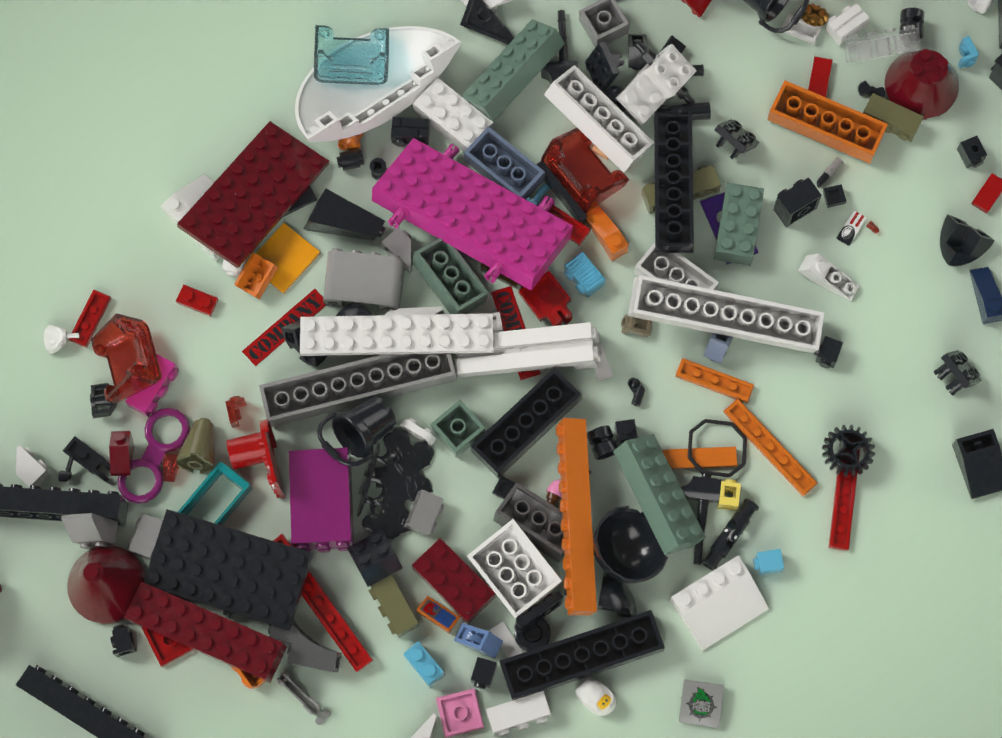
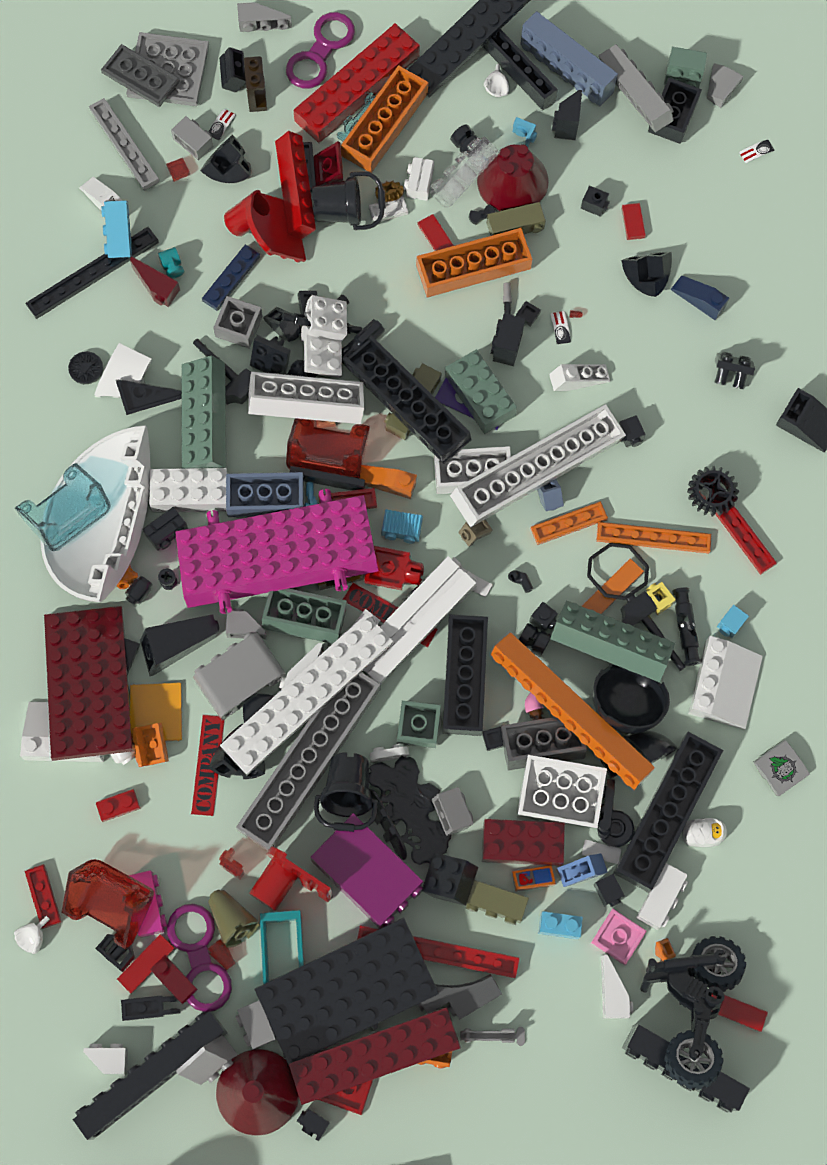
camera: 50 degrees left, 0 degrees up
black hand [58,456,74,482] -> none
black plate [714,119,760,160] -> none
none -> red tile [117,934,175,994]

